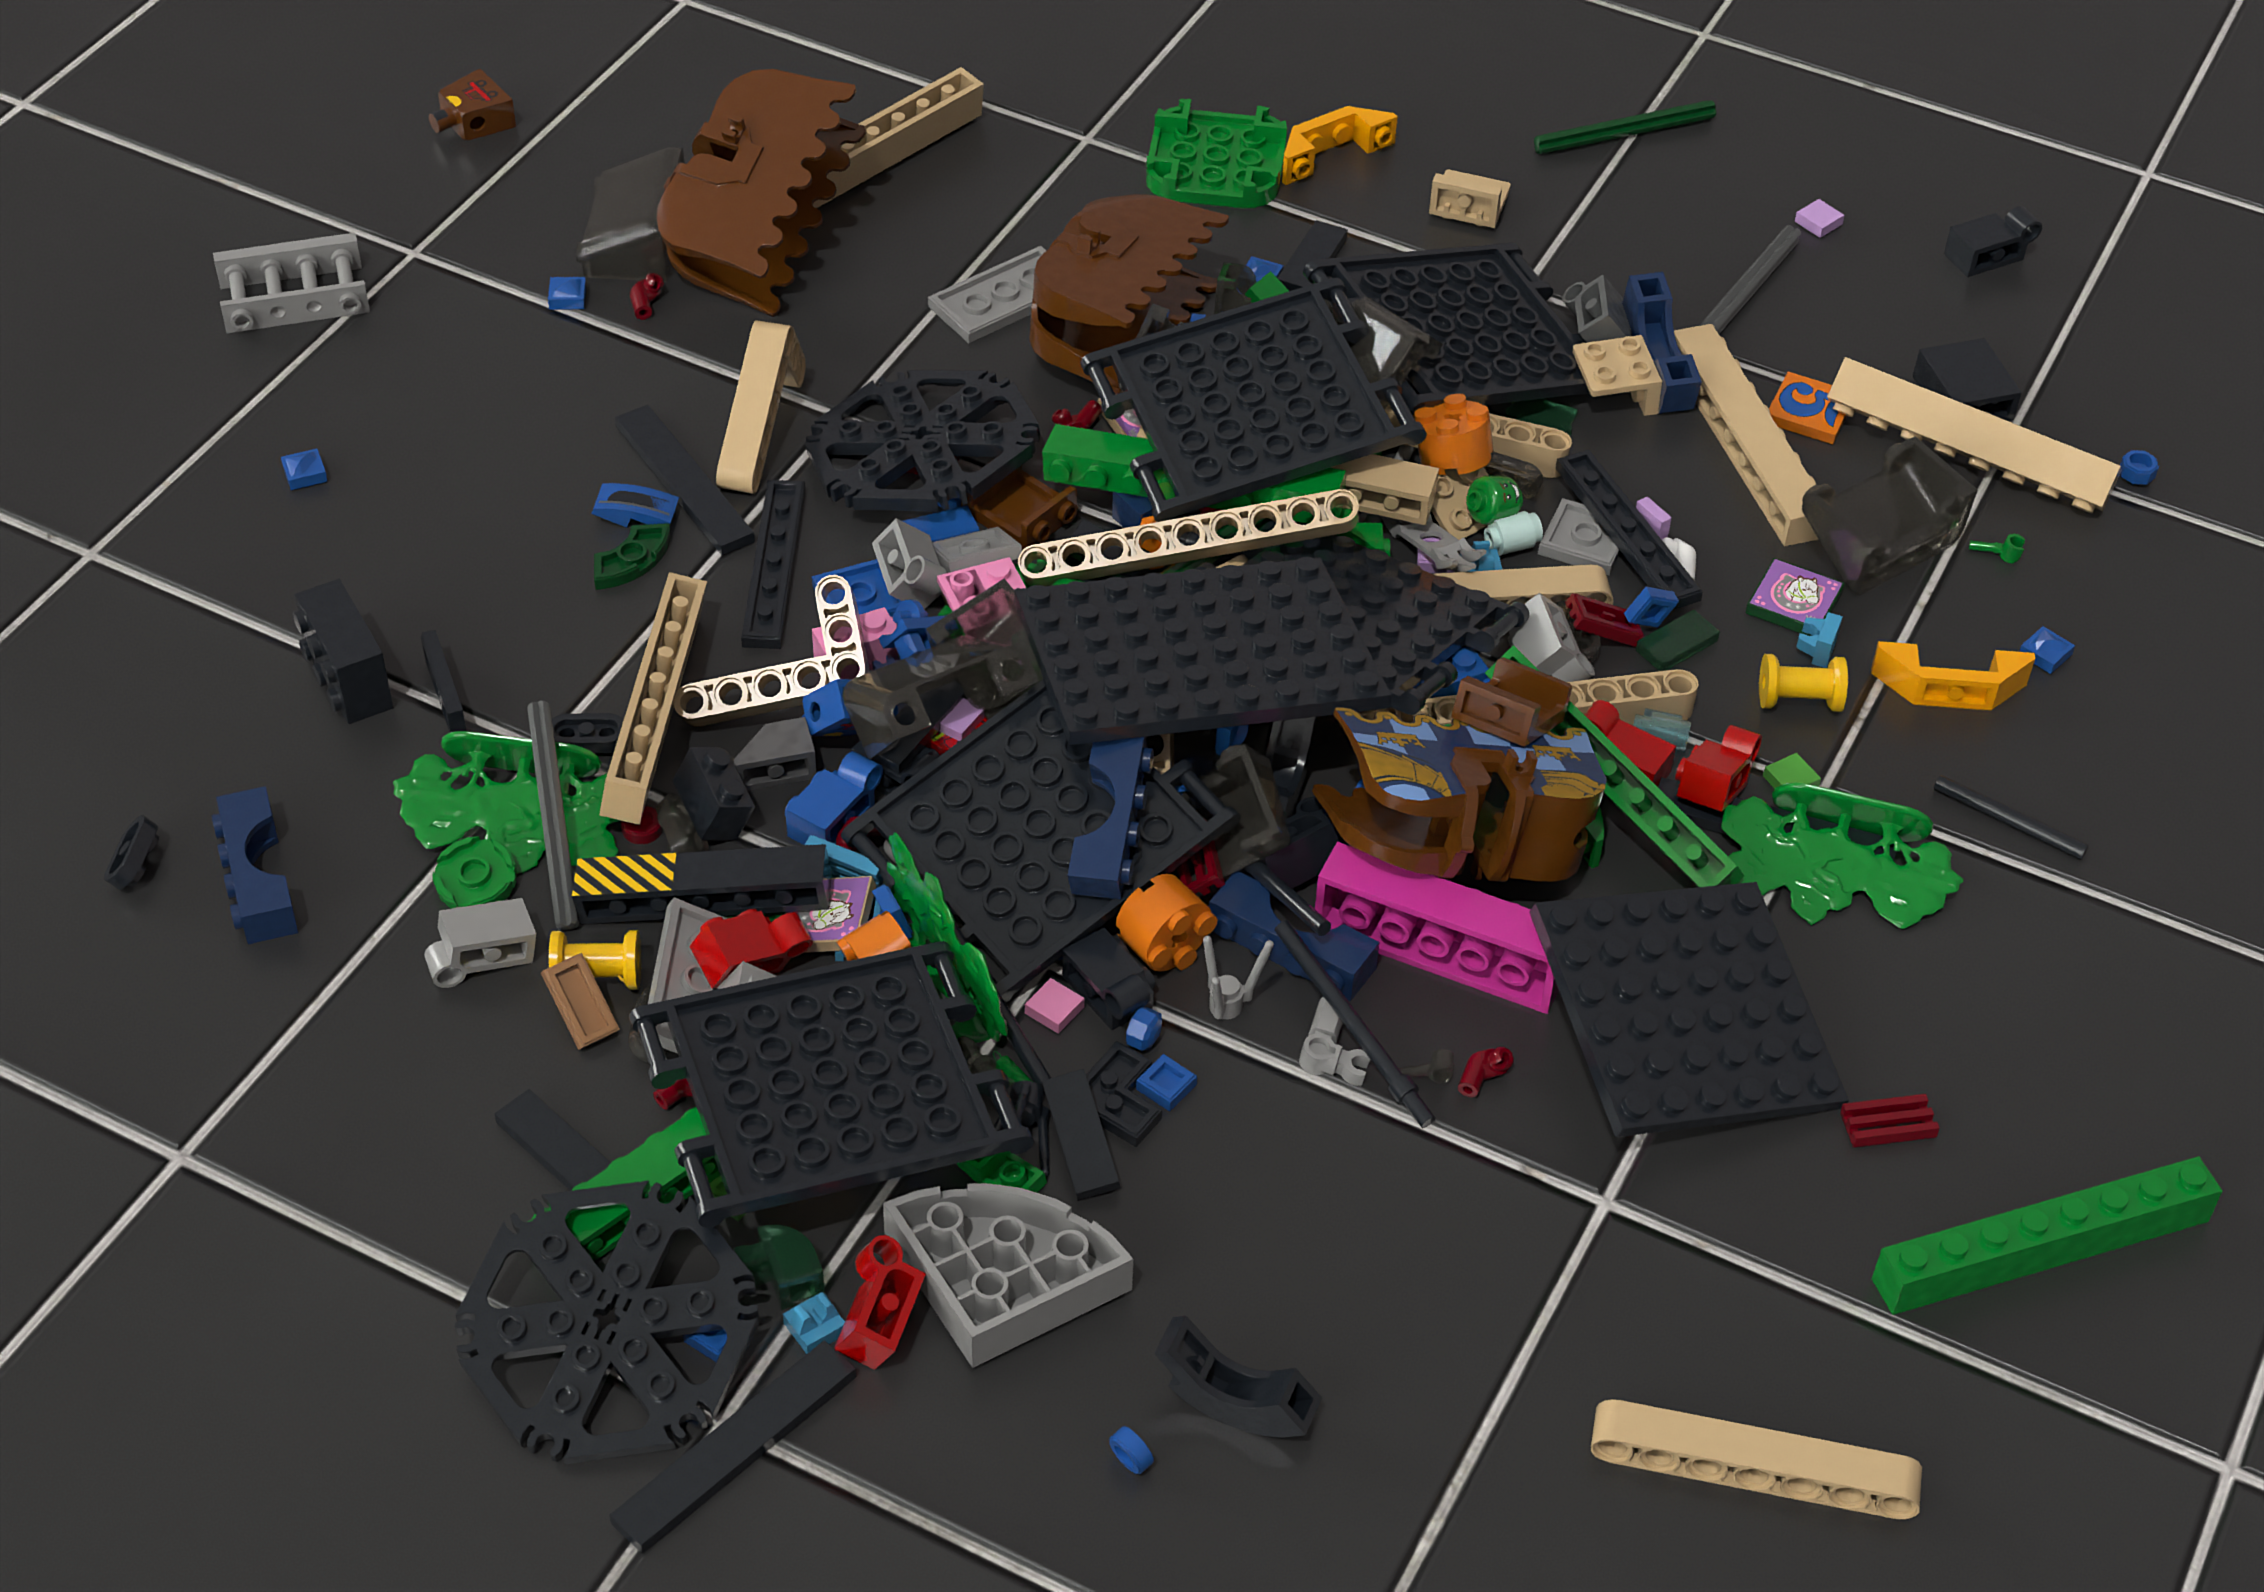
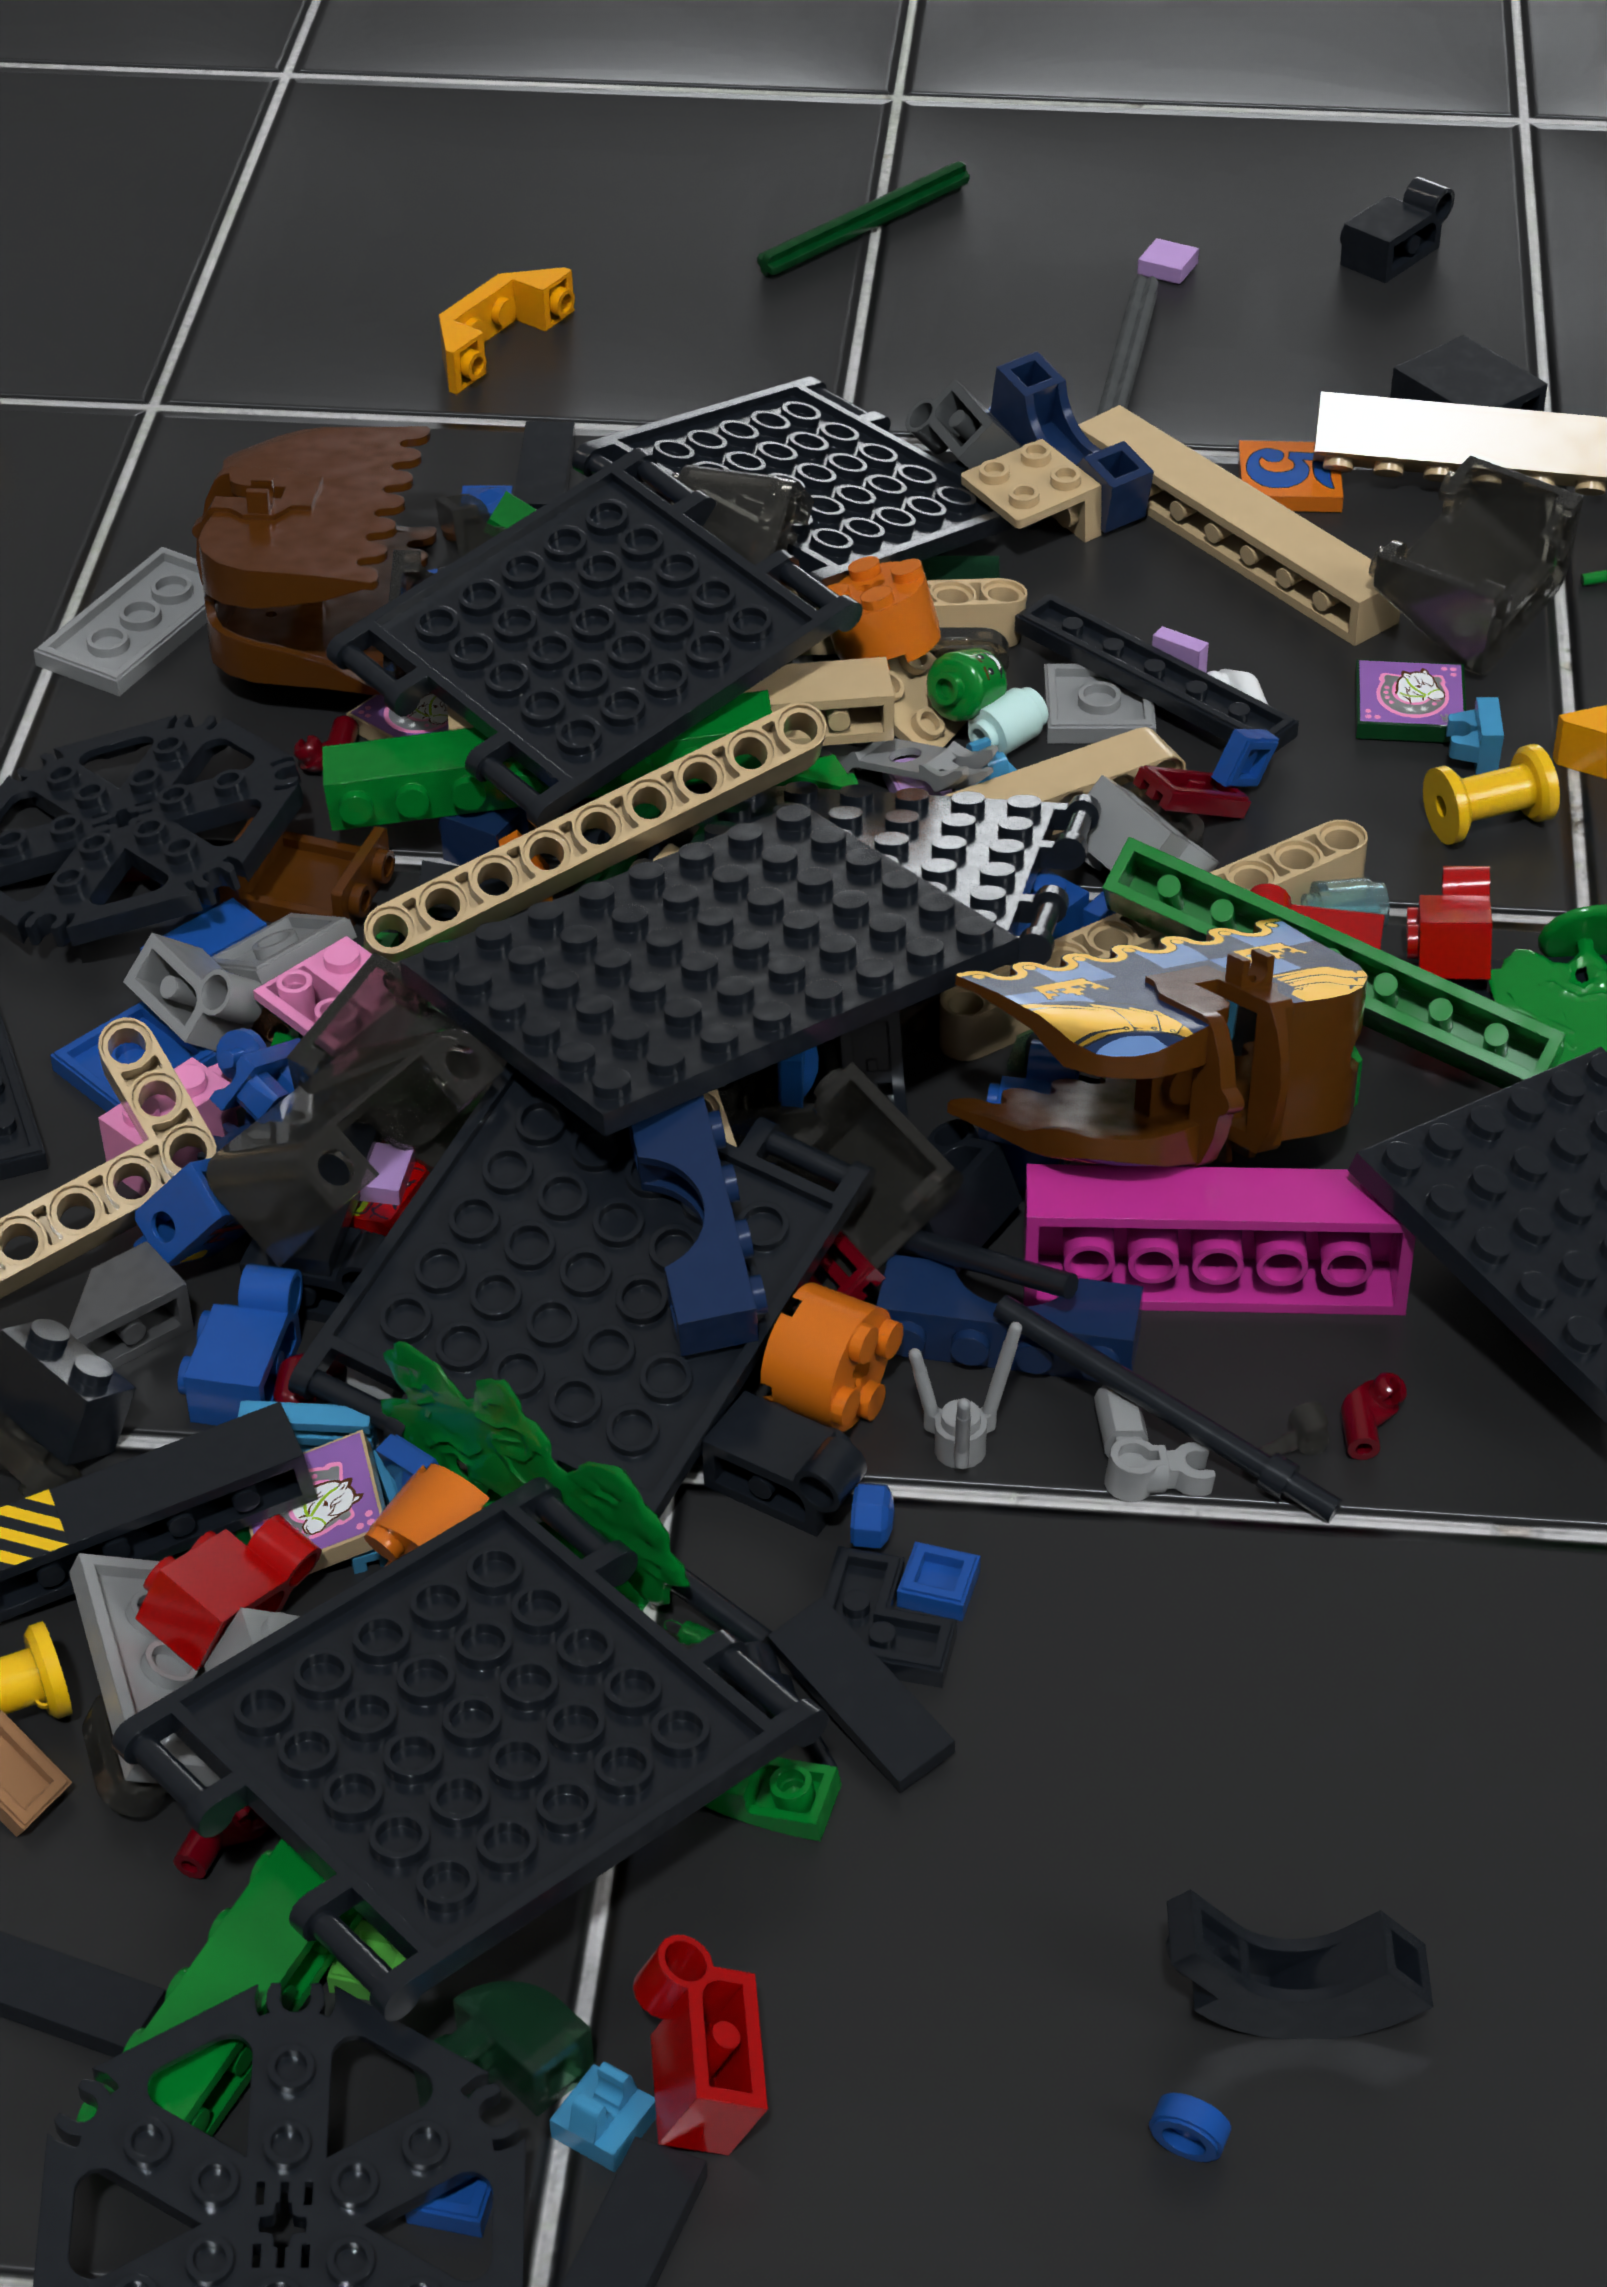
camera: 20 degrees left, 5 degrees down
light grey brick [883,1183,1133,1368] -> none
bright pink tile [1025,978,1084,1034] -> none
green tile [1146,99,1287,208] -> none
tan bracket [1429,170,1511,228] -> none
reddish brown panel [1451,657,1572,747] -> none
clear green tile [1636,609,1720,671] -> none
bright green tile [1763,753,1821,789] -> none

